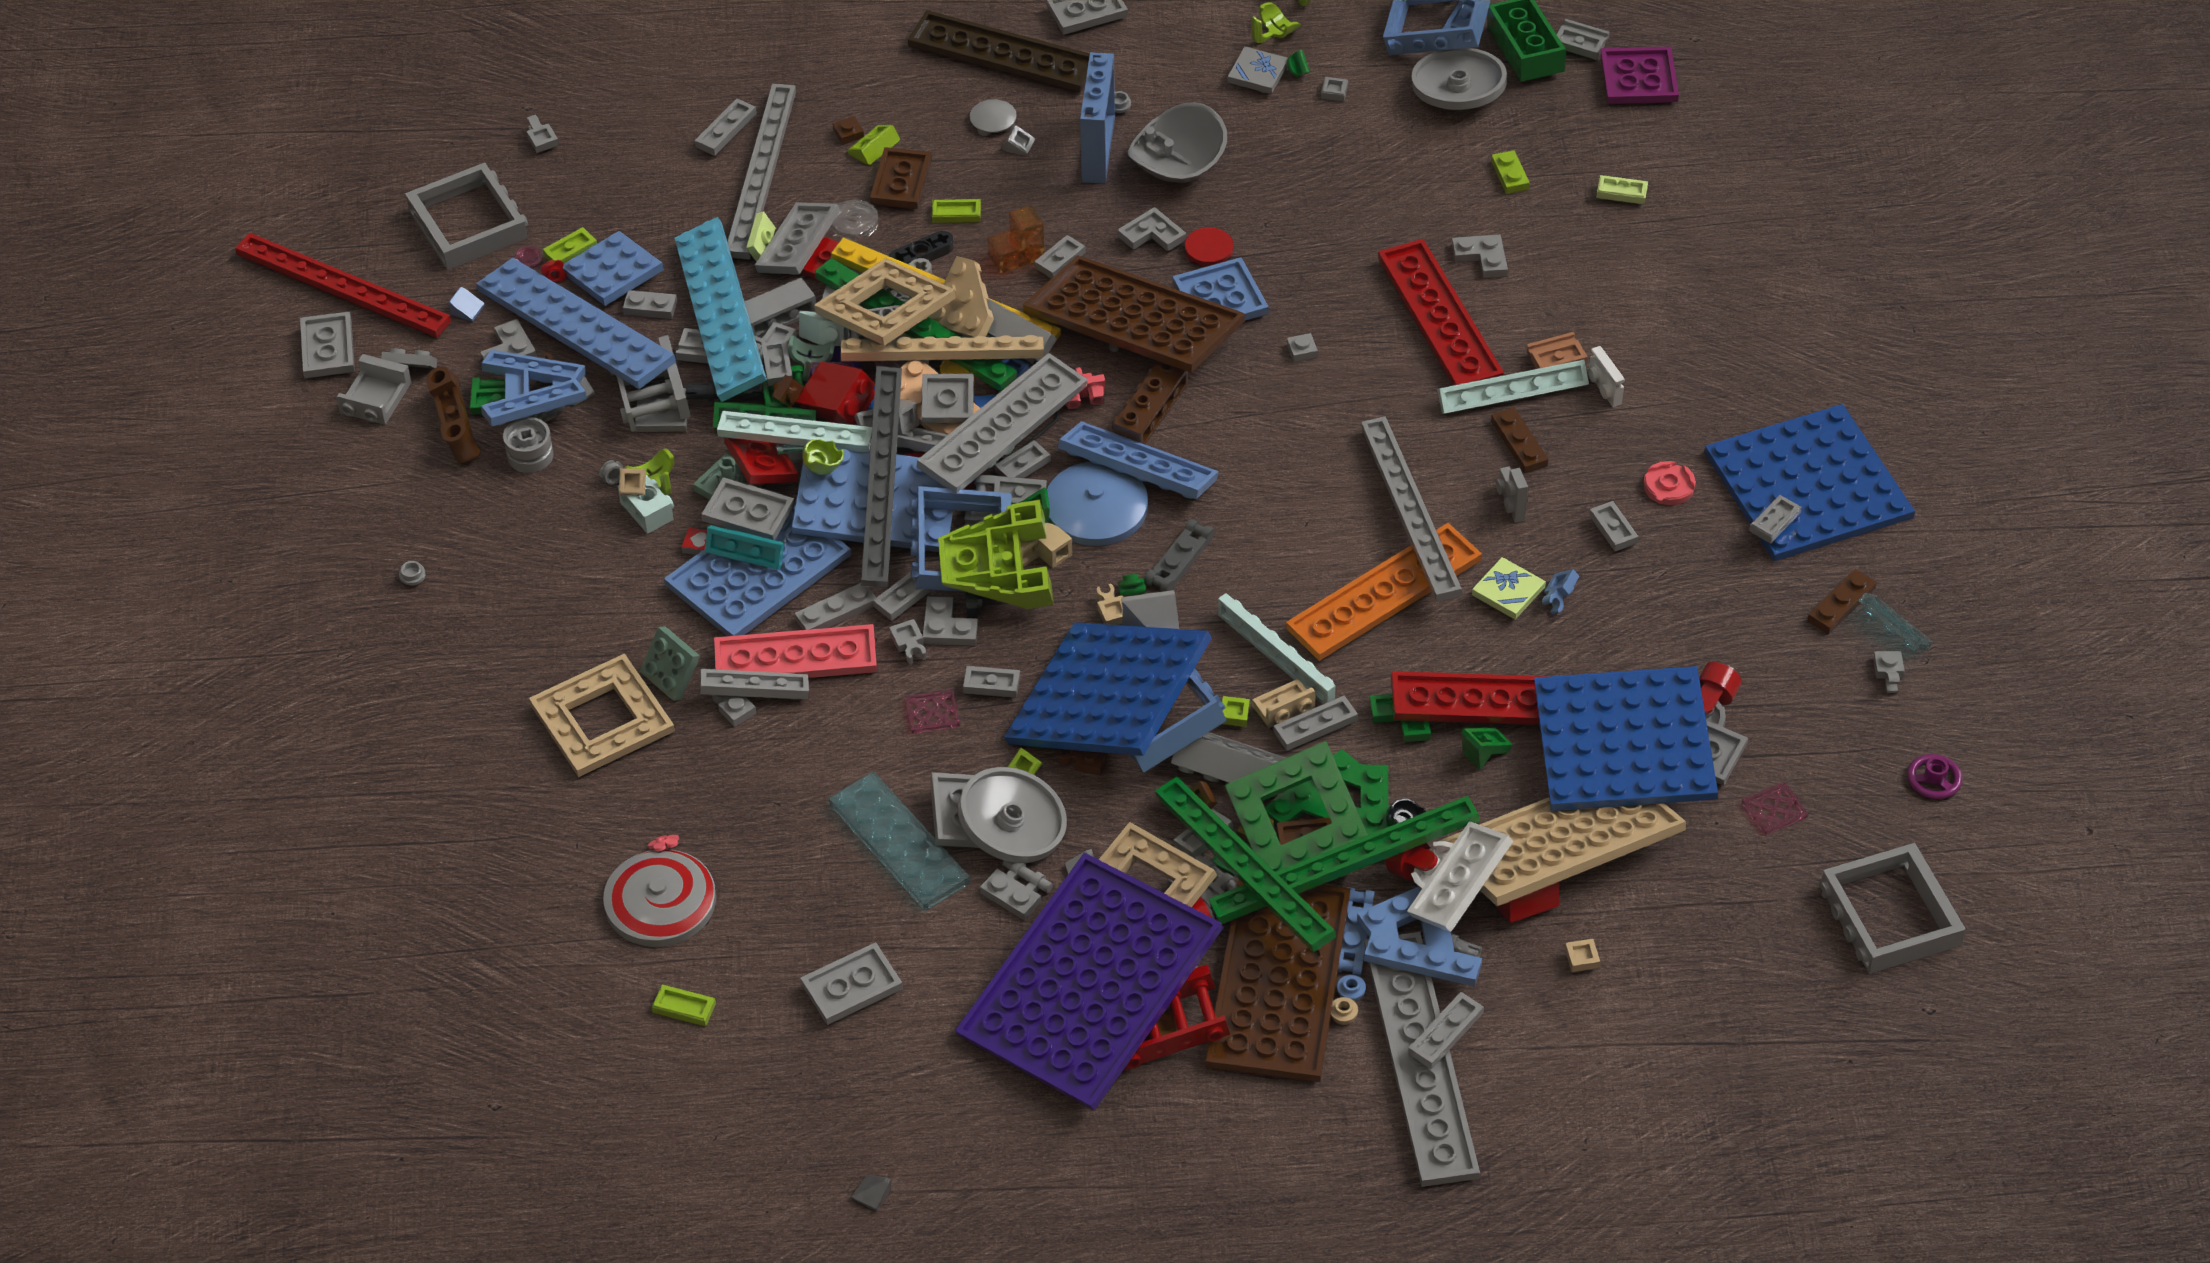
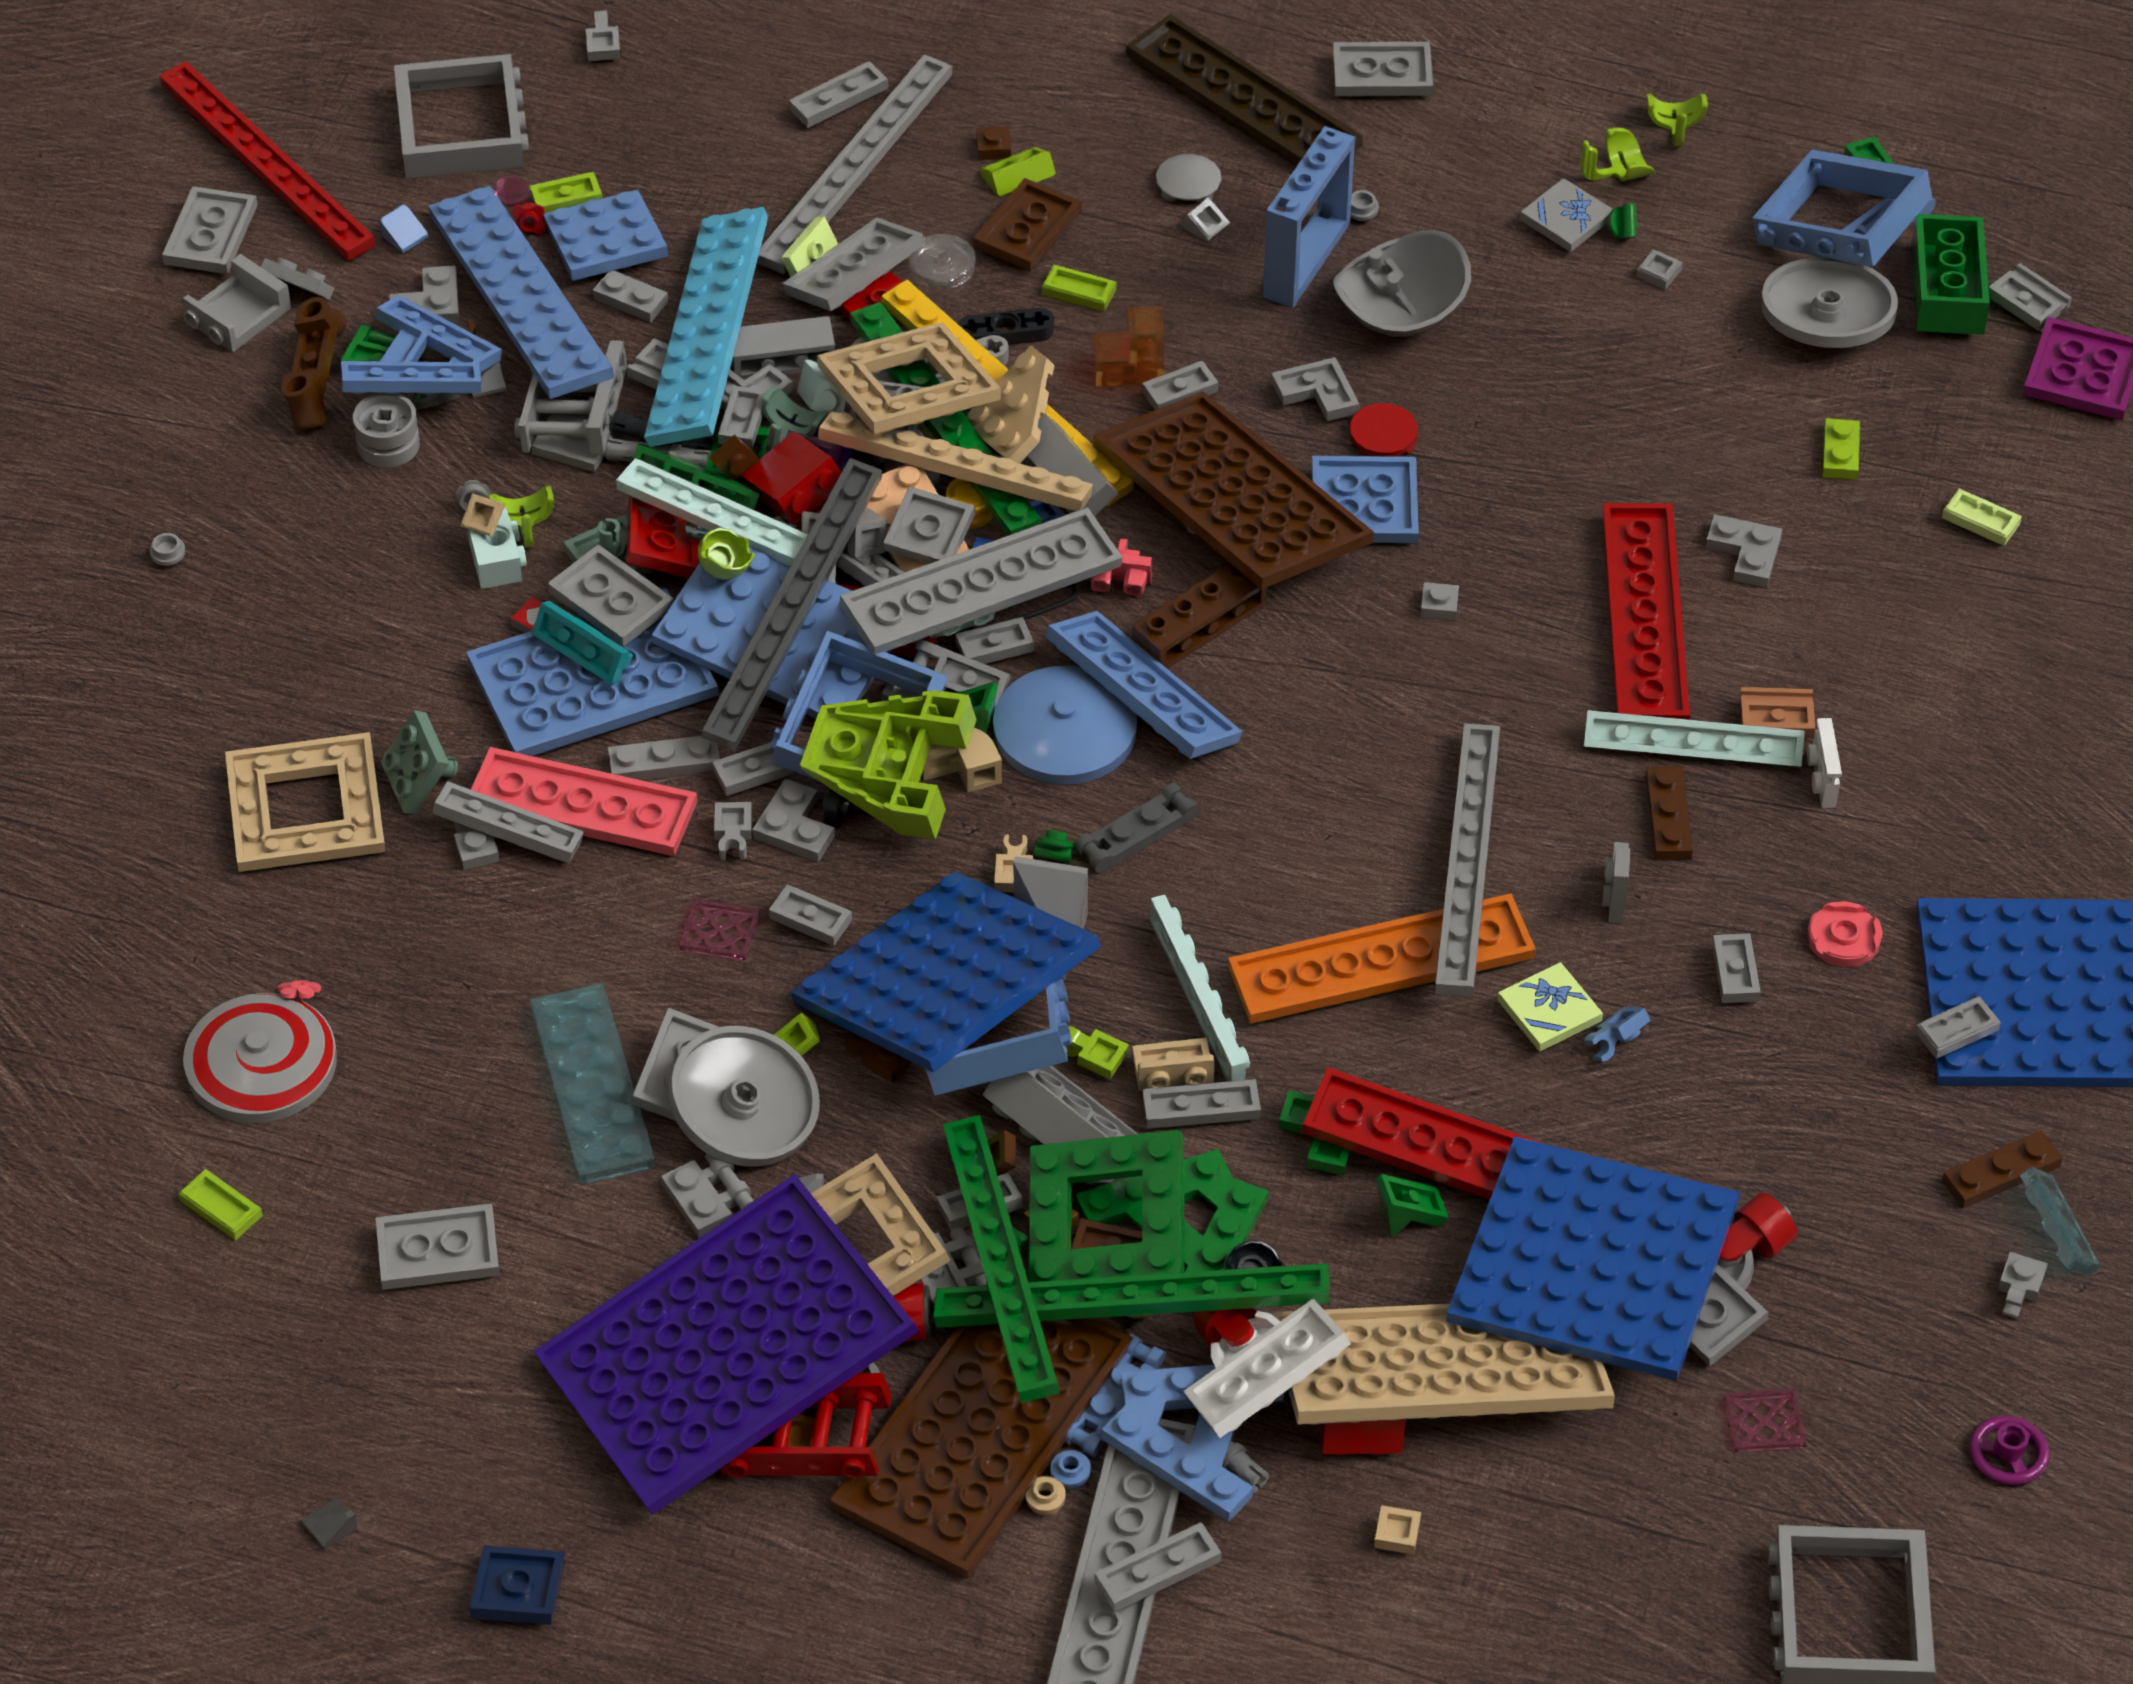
camera: 20 degrees right, 0 degrees up
none -> dark blue plate [470,1545,565,1625]
none -> light grey pin [606,438,711,469]

